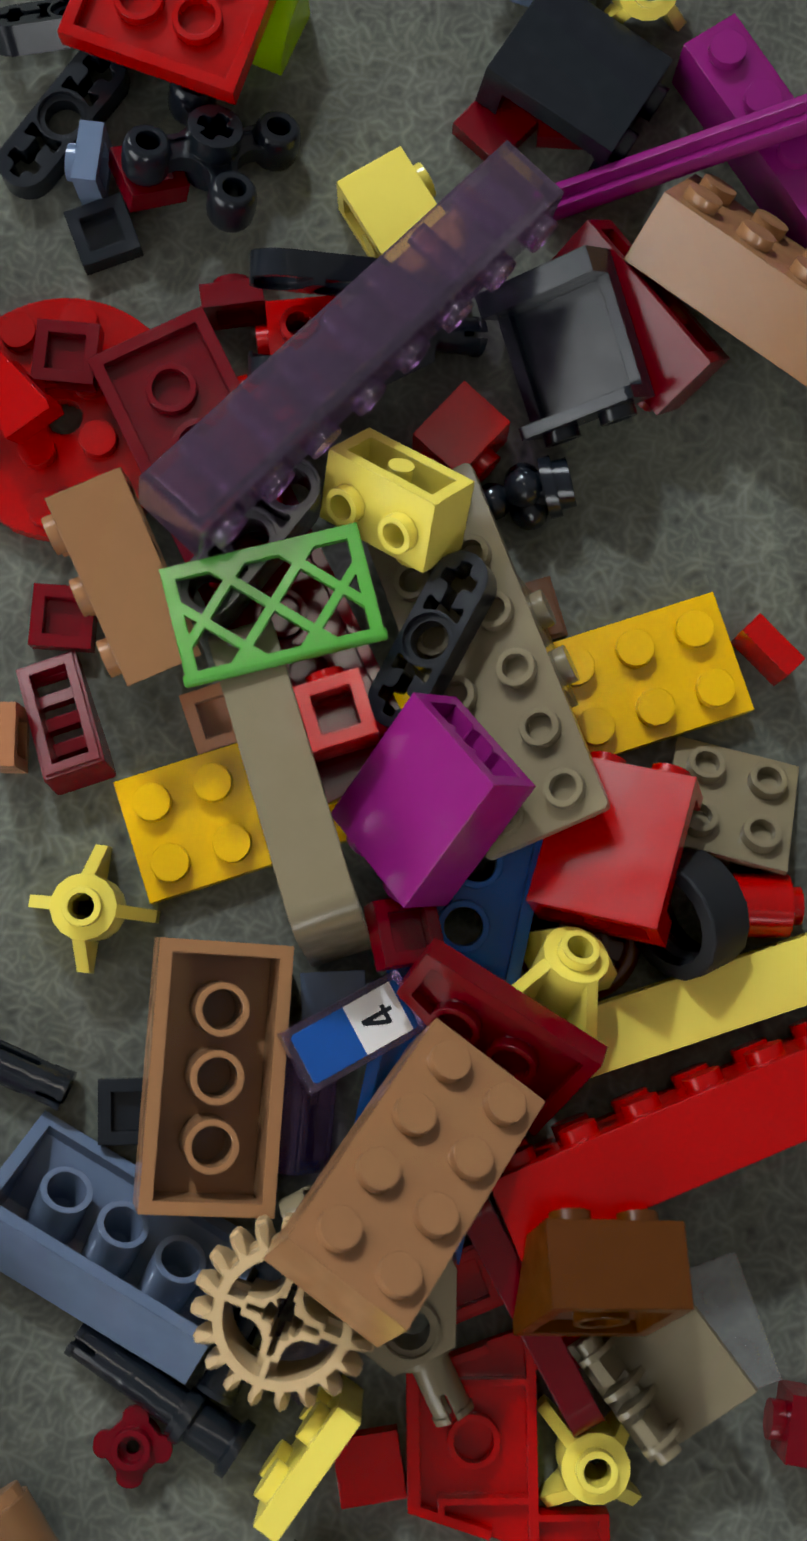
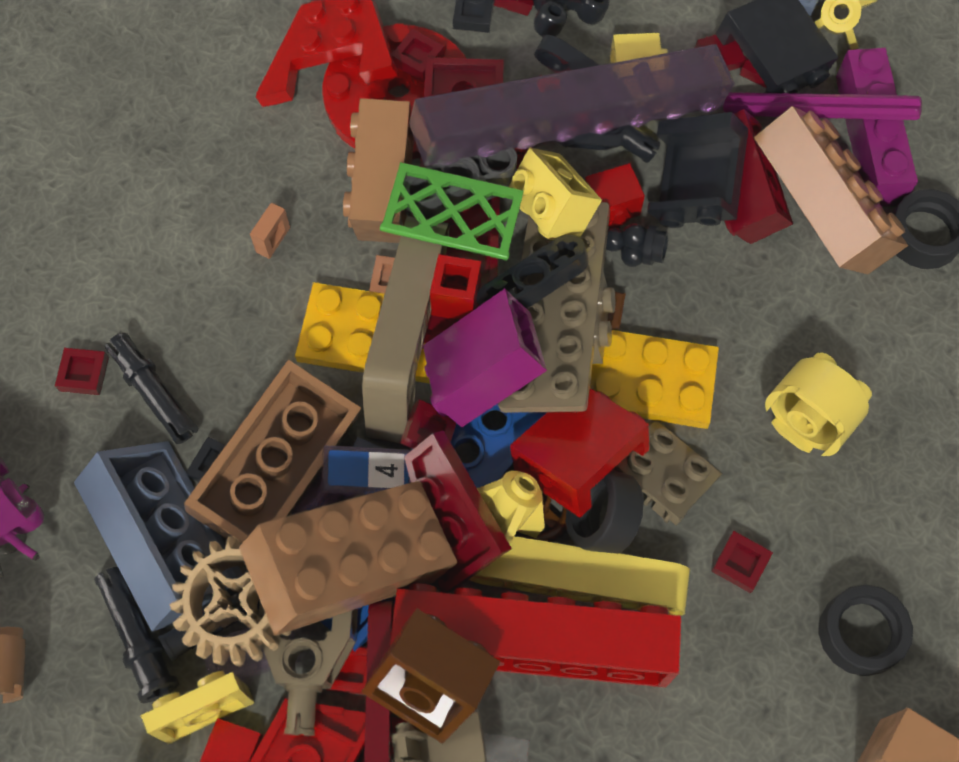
camera: 30 degrees right, 15 degrees down
dark red slope [15,650,116,795] -> none
dark red tile [28,583,98,653] -> none
light yellow brick [28,844,160,974] -> none
dark red plate [93,1404,173,1489] -> none
dark red plate [199,273,267,331] -> none
red tile [731,613,806,686] -> none
red brick [731,873,805,938] -> none

